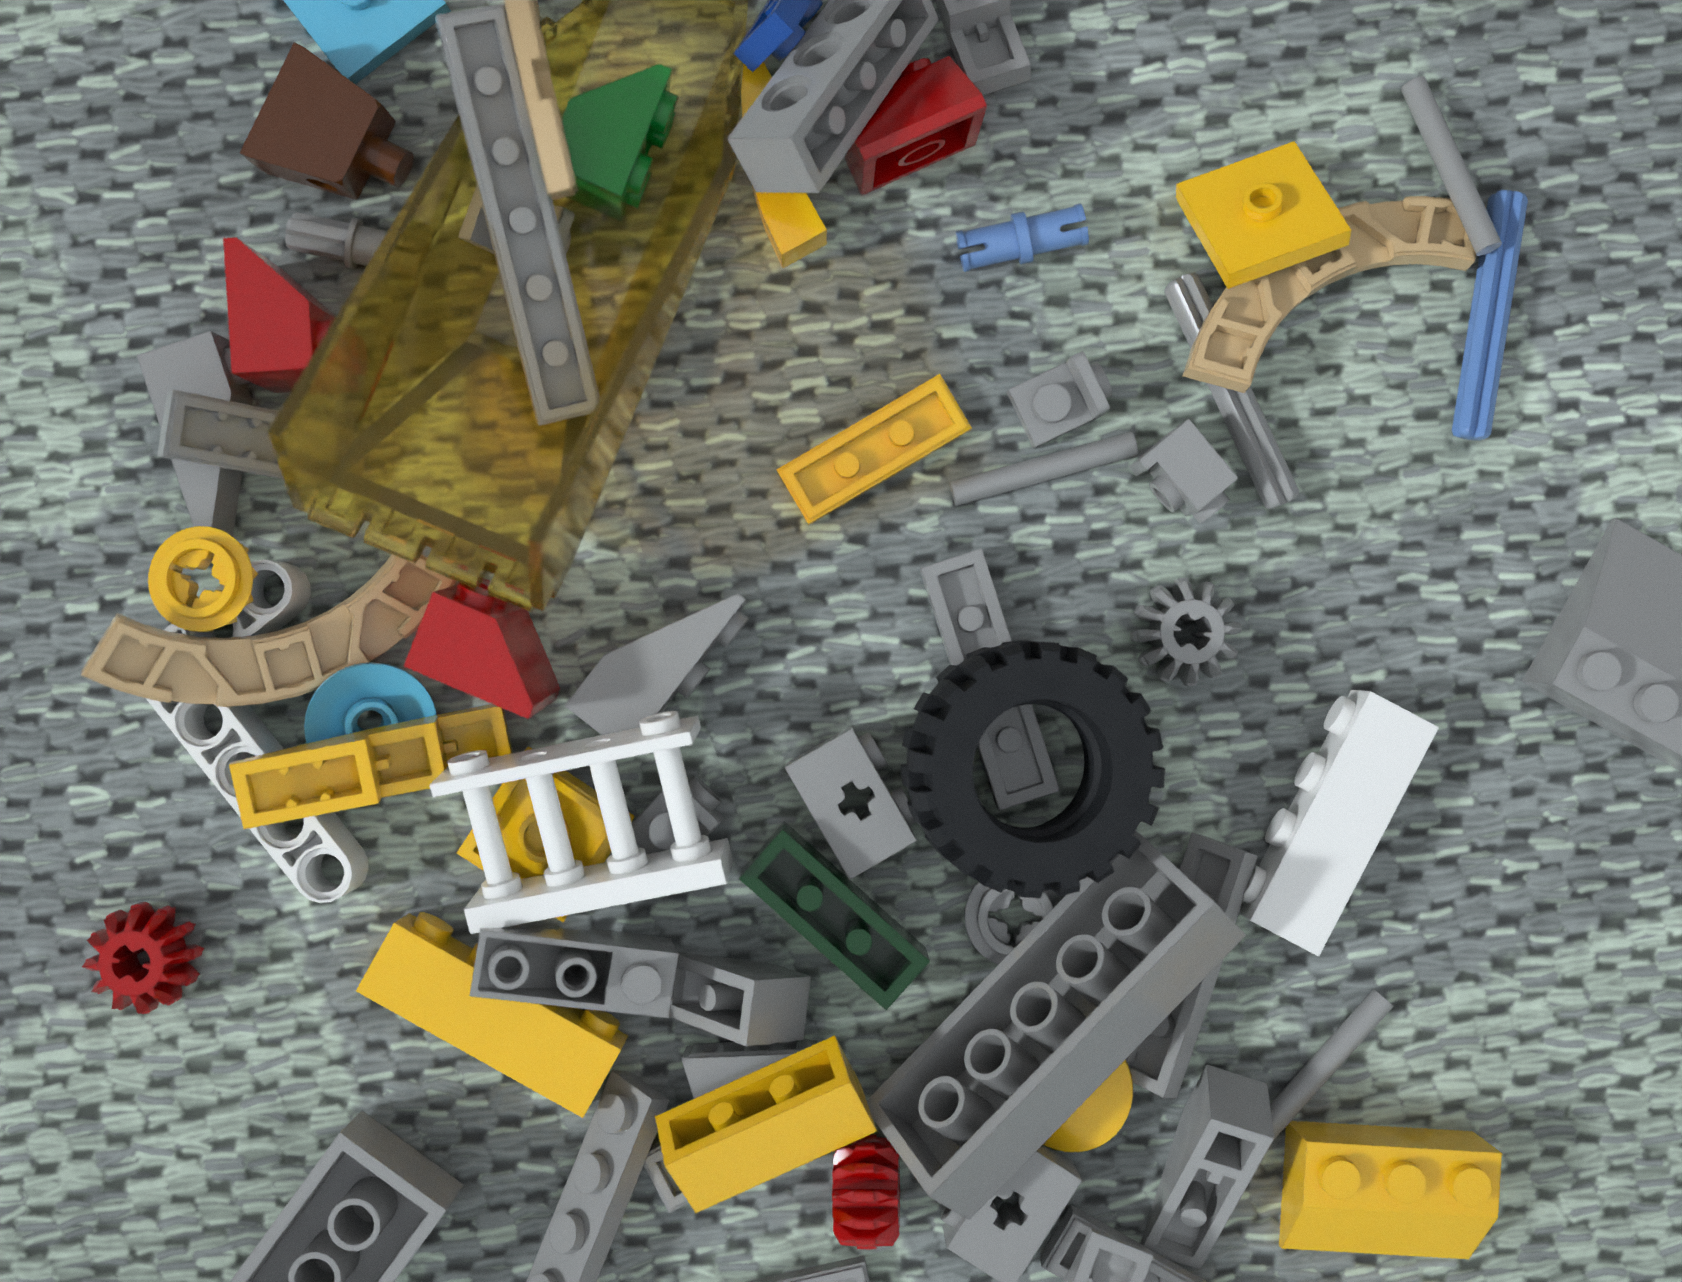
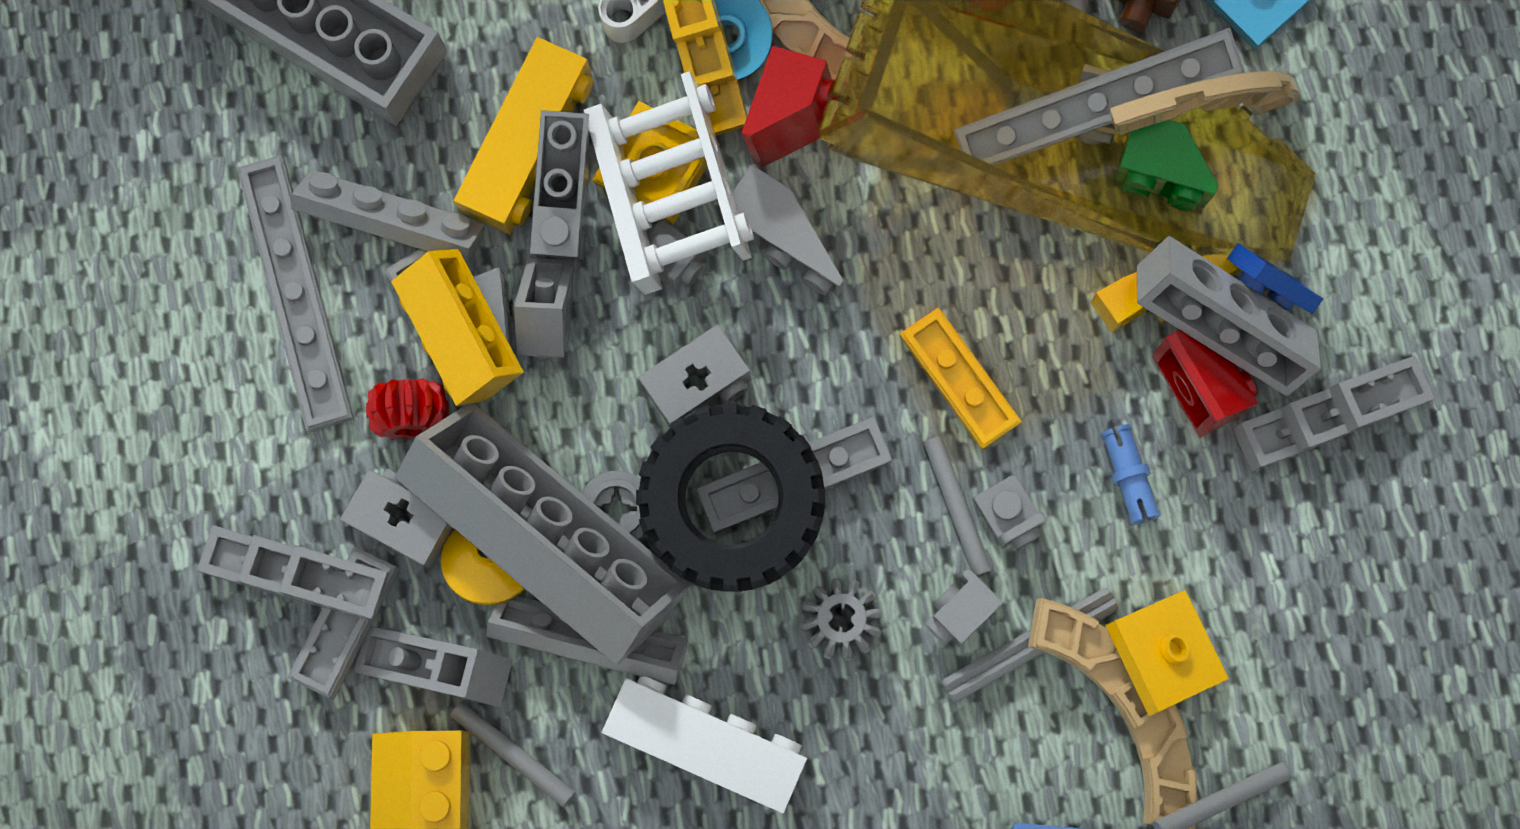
camera: 90 degrees right, 10 degrees down
dark green brick [739,821,930,1010] -> none

